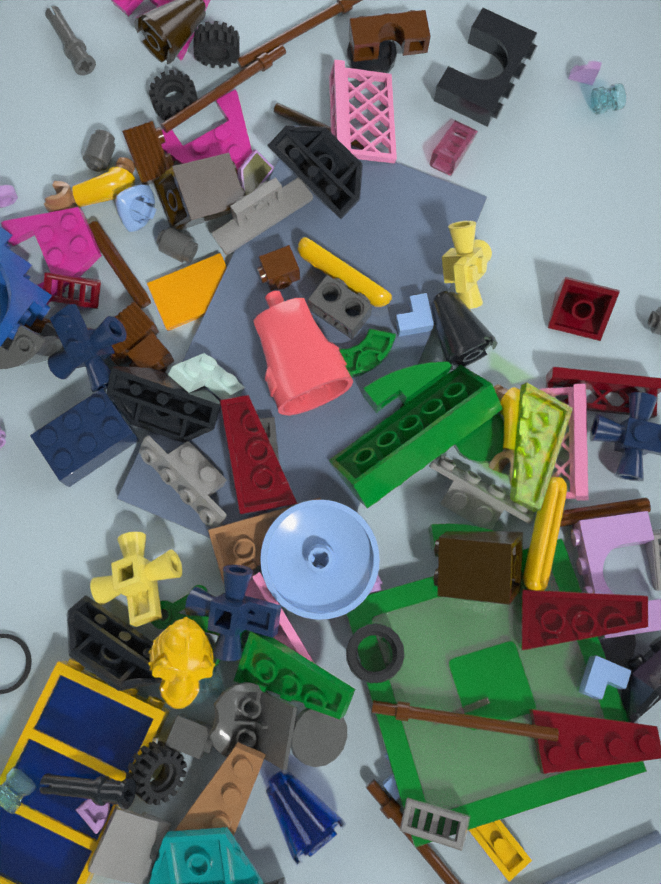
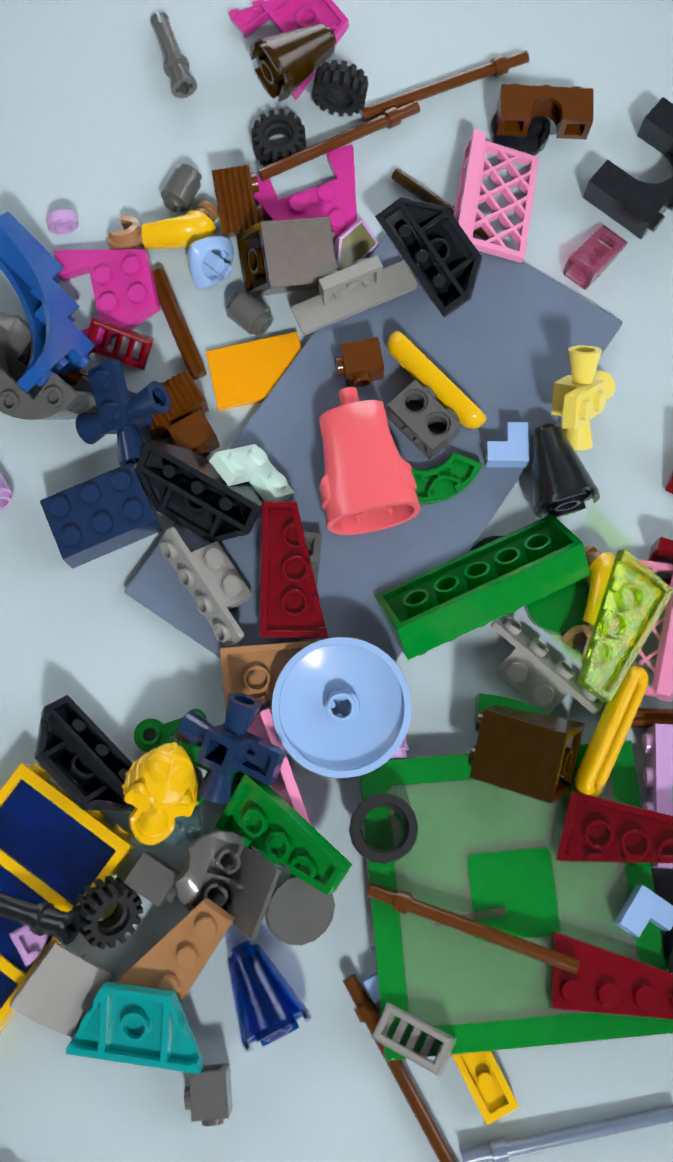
camera: 15 degrees right, 0 degrees up
light yellow brick [90,531,182,627] -> none
green slope [363,361,452,413] -> none

